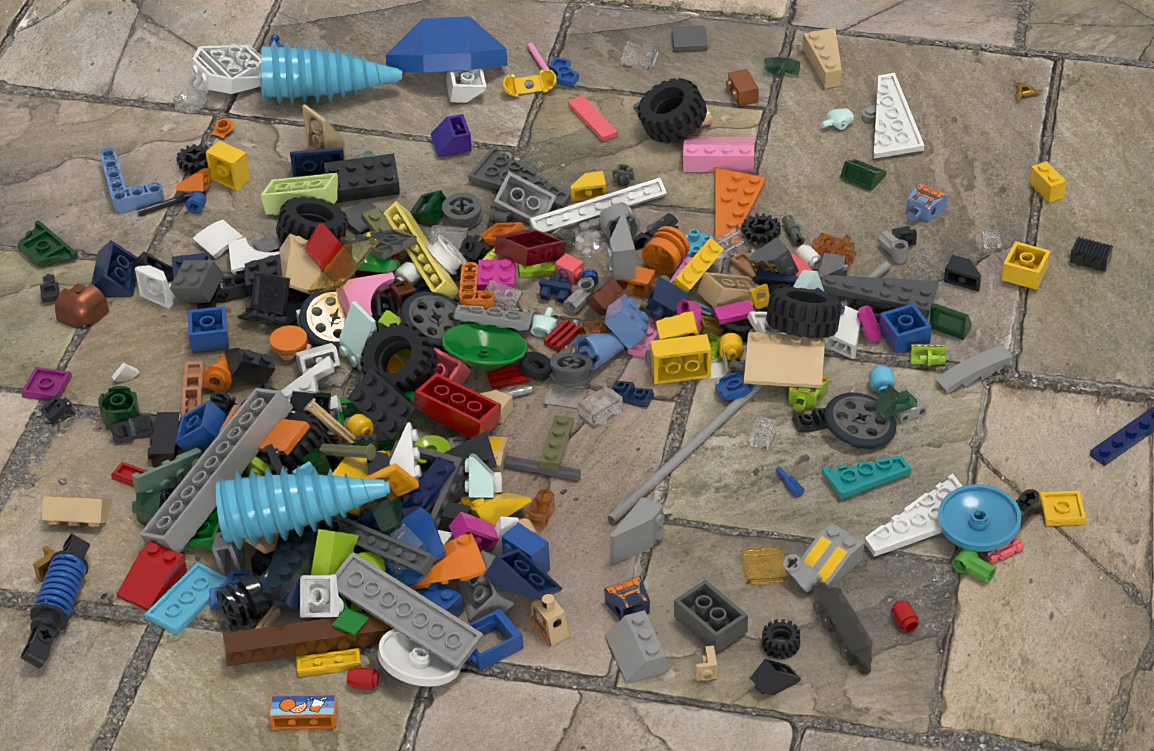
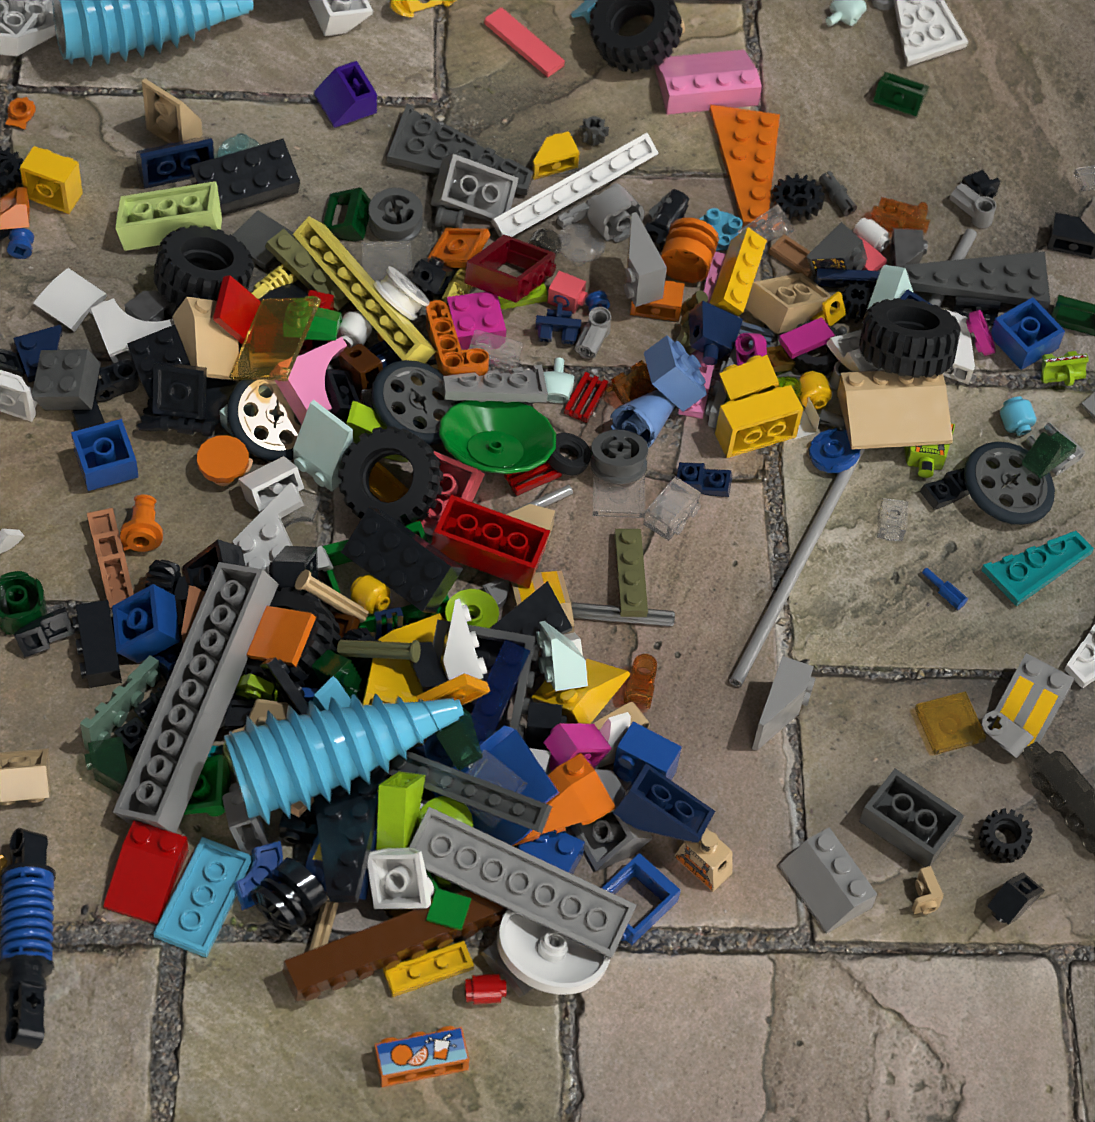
camera: 20 degrees left, 15 degrees up
red tile [111,462,145,487] -> none
black slope [224,348,276,385] -> none
dark grey wing [340,229,417,259] -> none
copper brick [586,279,634,316] -> none
torso [604,576,650,620] -> none
medium blue torso [906,182,948,222] -> none

